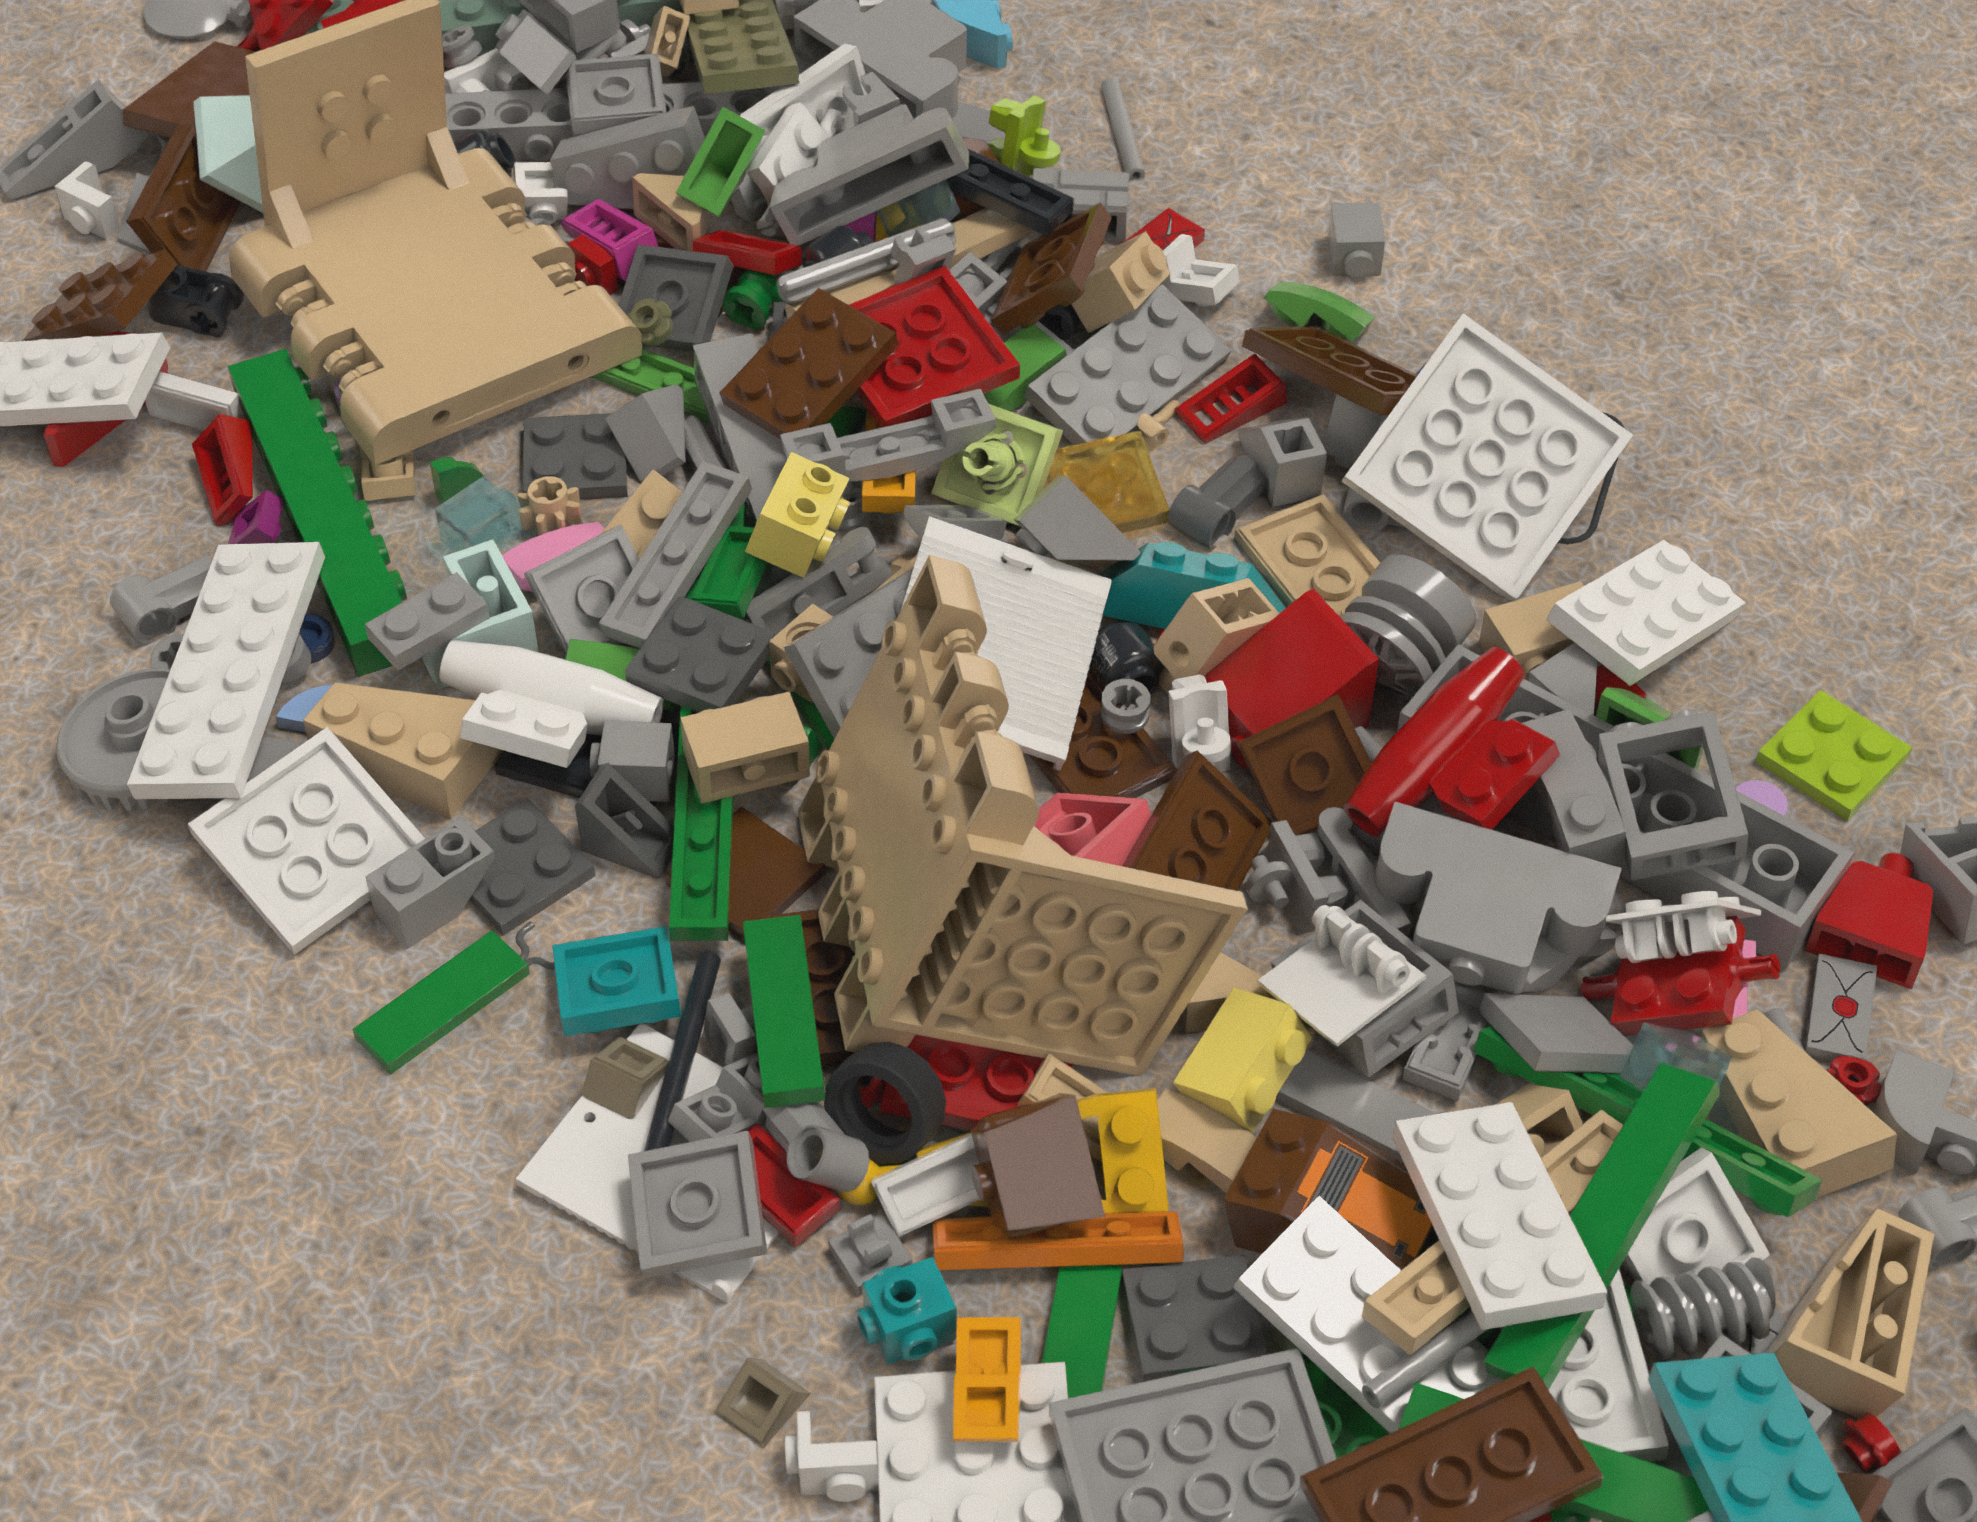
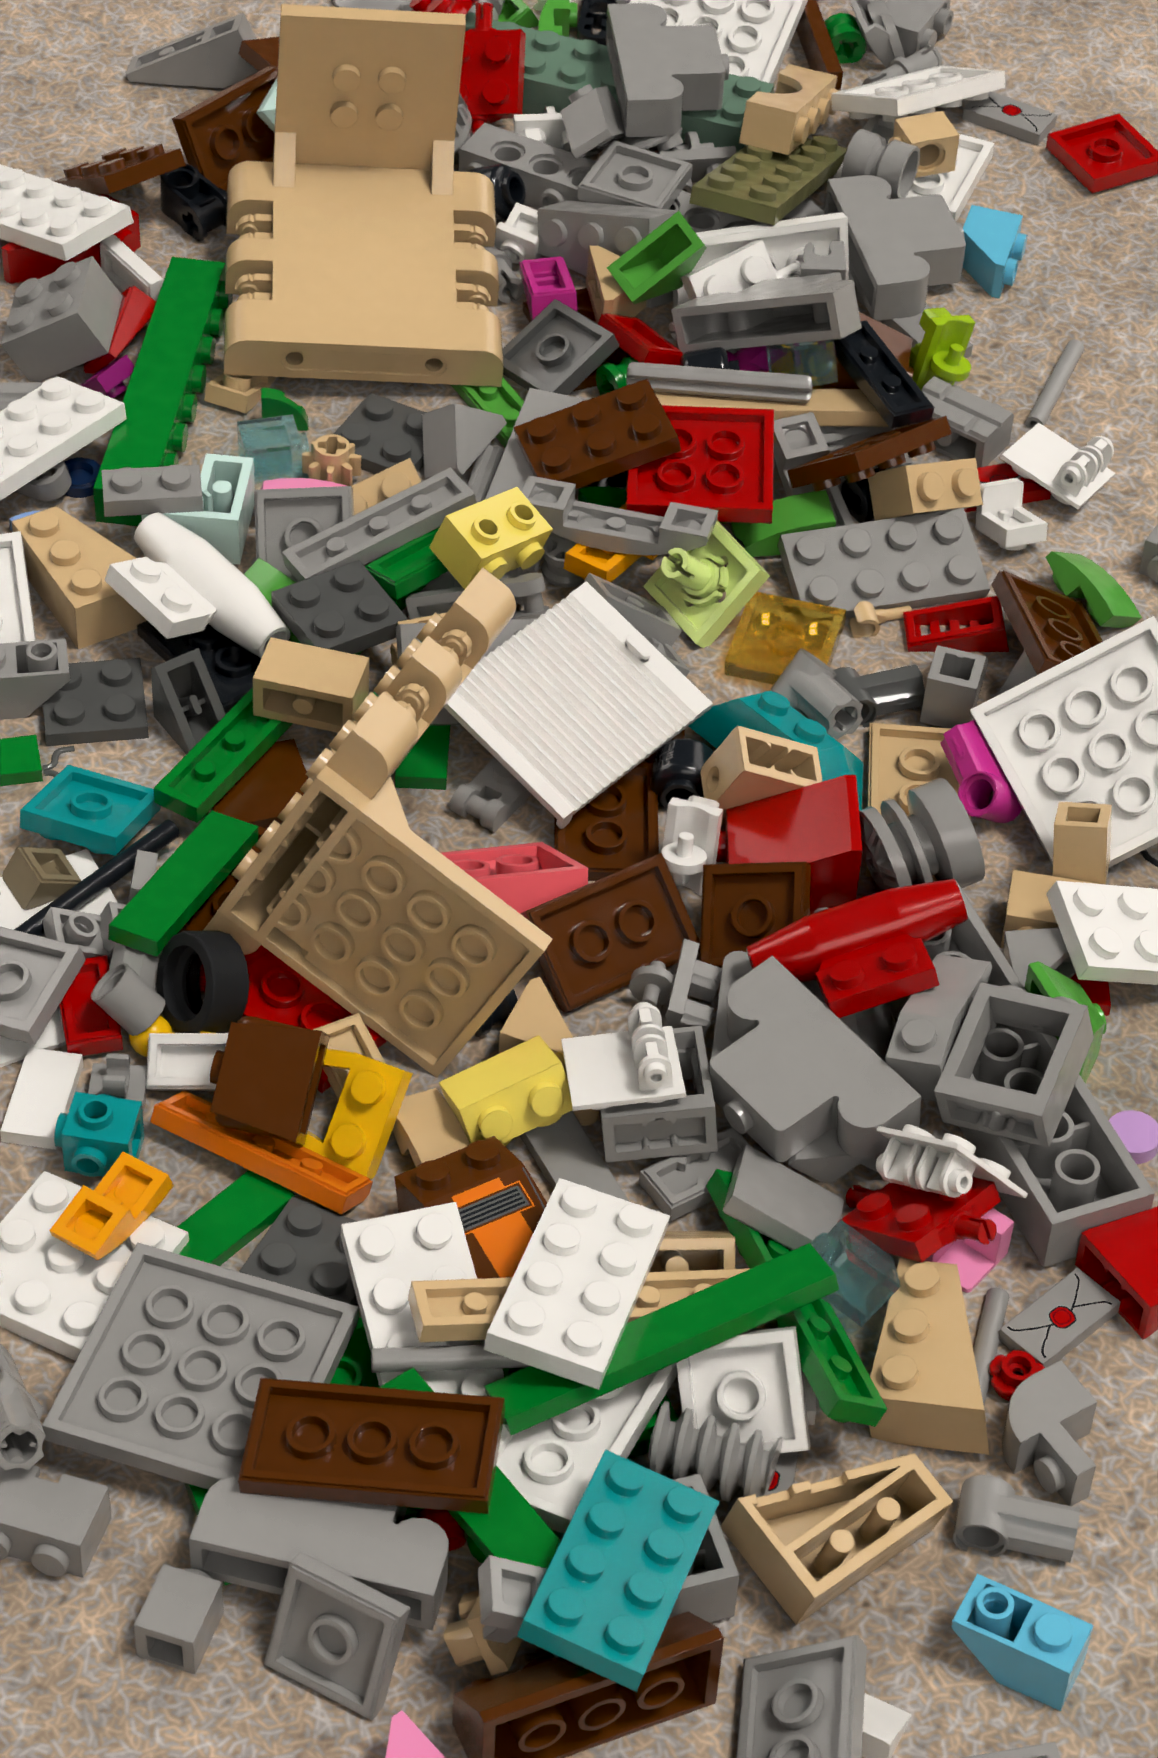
camera: 30 degrees right, 5 degrees down
white bracket [55,161,120,240] -> none
light grey bush [442,25,482,68] -> none
red plate [568,234,619,295] -> none
light grey brick [590,721,675,802] -> none
olive plate [627,298,673,346] -> none
tan piece [644,6,690,77] -> none
light grey tile [891,227,956,285] -> none
light grey slope [1013,475,1141,560] -> none
light grey bush [1101,679,1150,734] -> none
red plate [1840,1412,1901,1472] -> none
none -> white tile [0,1047,83,1150]
none -> light grey brick [1,256,123,382]
none -> light grey piece [771,648,863,740]
none -> dark pink piece [940,720,1022,824]
none -> white hinge [1000,423,1115,509]
none -> tan brick [1053,802,1112,885]

